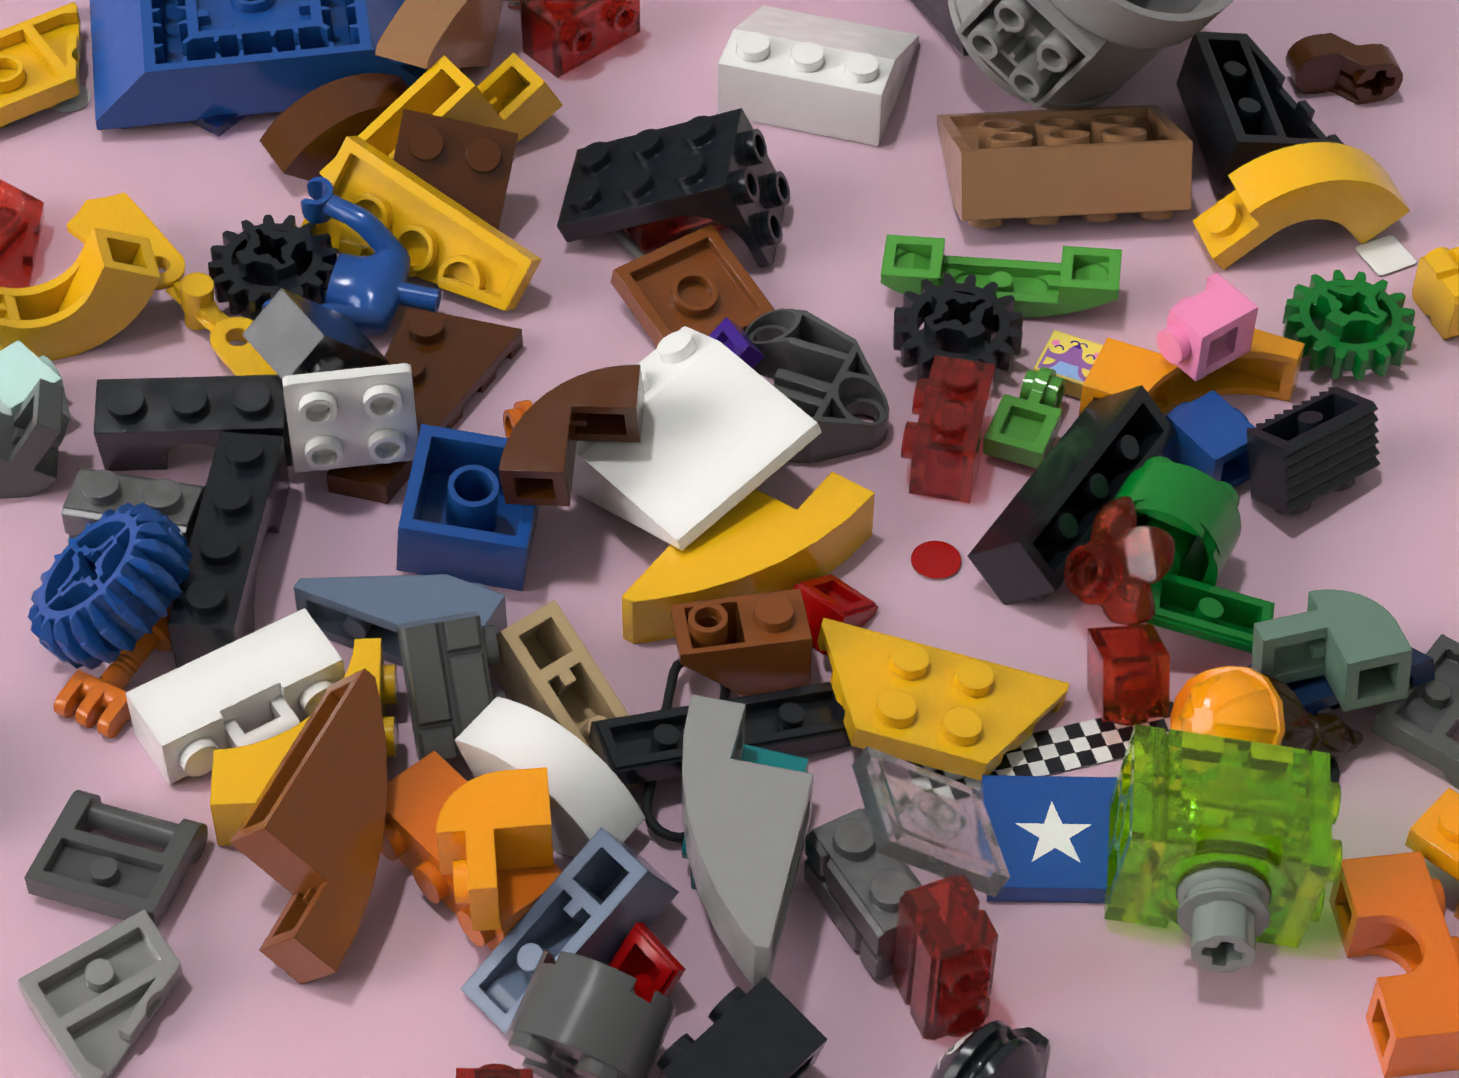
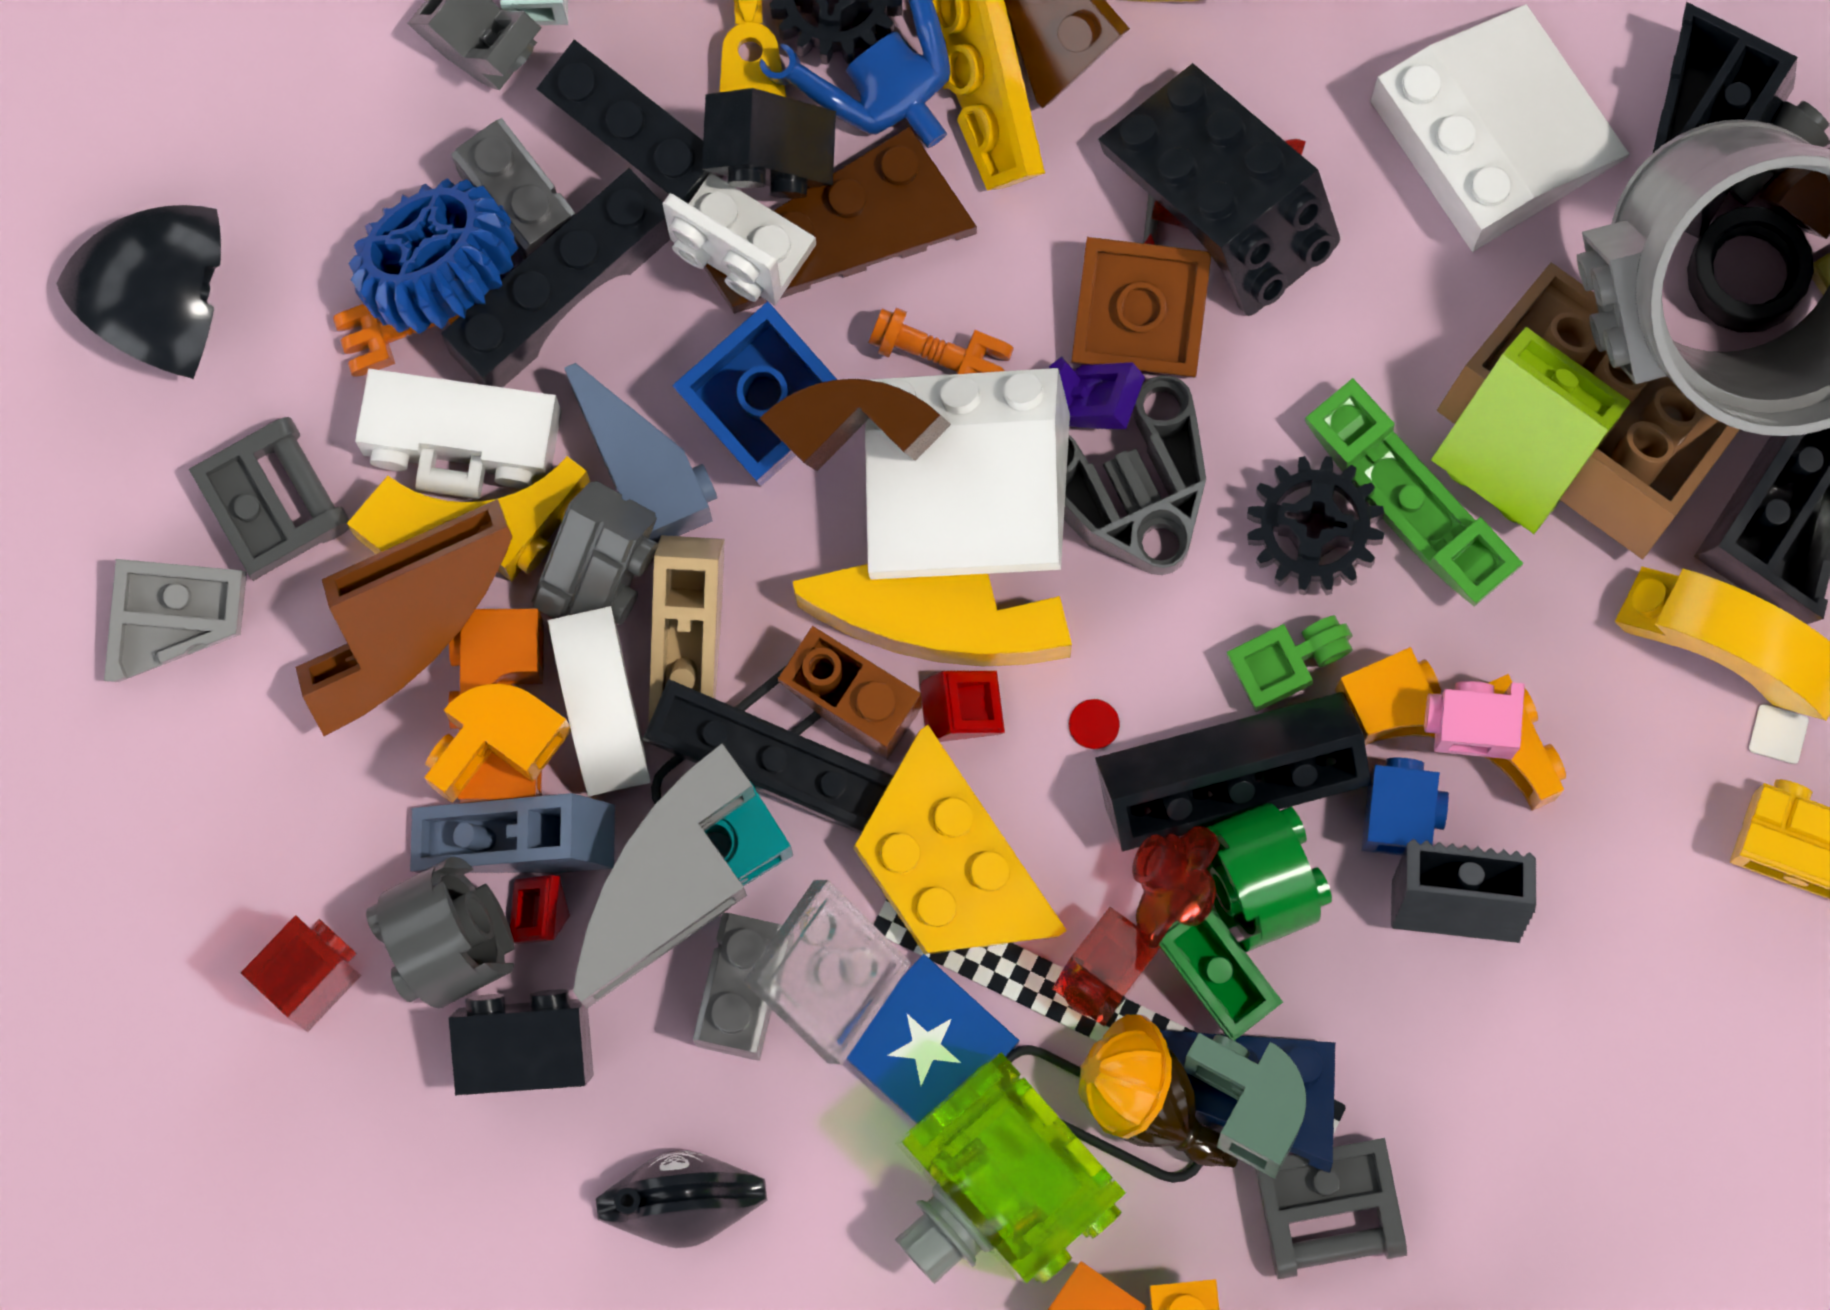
camera: 45 degrees right, 30 degrees up
clear red brick [893,874,999,1041] -> none
clear red brick [901,355,996,504] -> none
tile [1033,330,1103,399] -> none
green gear [1282,270,1416,381] -> none
none -> lime panel [1431,327,1631,534]

